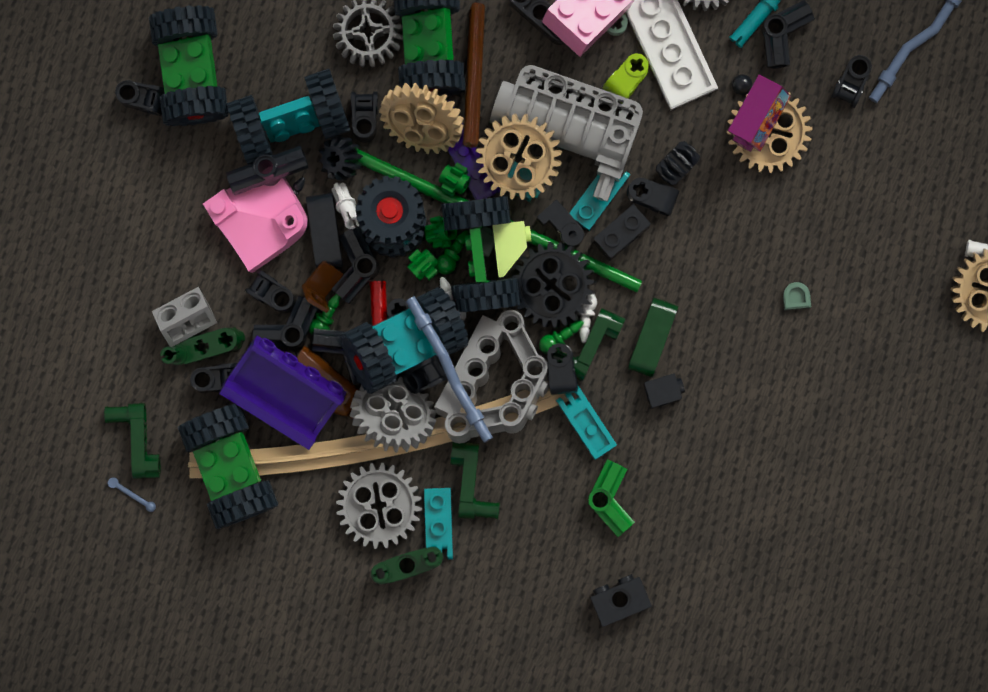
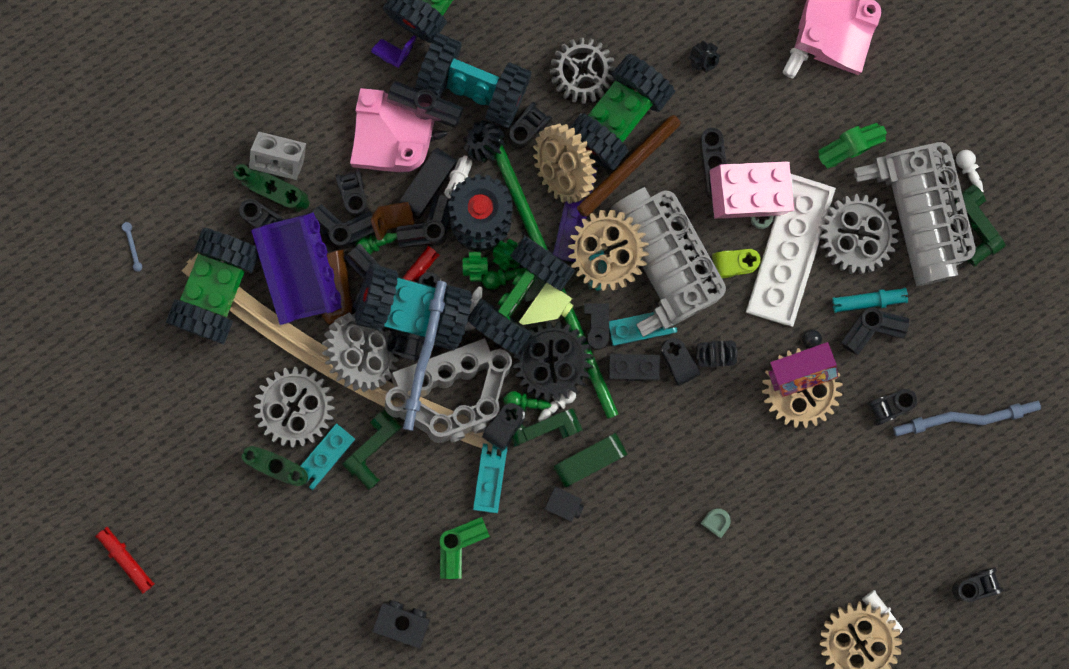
camera: 30 degrees right, 0 degrees up
dark green beam [104,403,161,479] -> none
green gear [439,162,471,197] -> none
none -> dark purple bracket [371,35,417,68]

